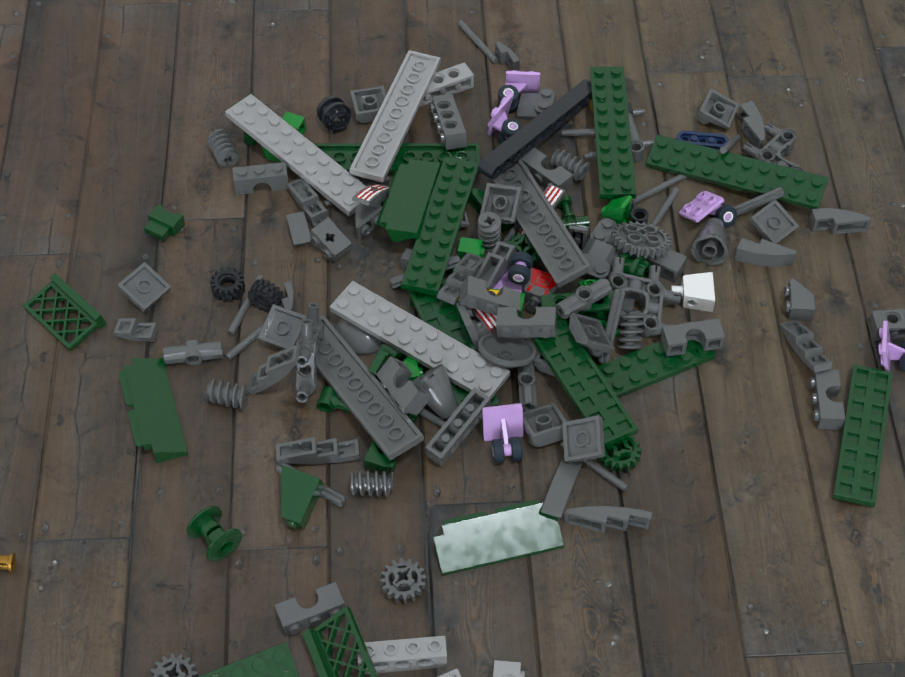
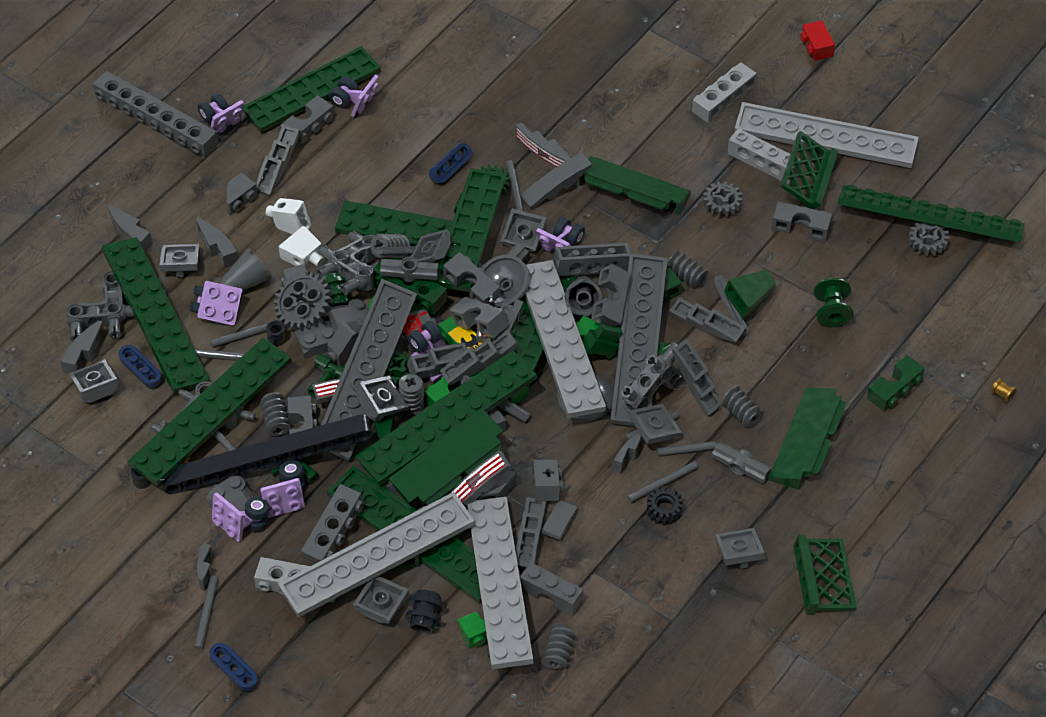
camera: 140 degrees left, 0 degrees up
dark grey slope [113,318,159,342] -> none
dark green piece [144,204,185,242] -> none
black tyre [247,279,284,313] -> none
dark grey hinge [562,415,605,463] -> none
green slope [601,195,632,225] -> none
dark grey arch [661,319,725,357] -> none
dark grey bar [720,134,741,154] -> none
dark grey axle [734,187,785,216] -> none
none -> dark blue plate [210,643,258,691]
none -> white torso [266,198,311,235]
none -> plate [329,74,379,117]
none -> dark blue plate [429,143,471,184]
none -> dark green arch [867,355,925,412]

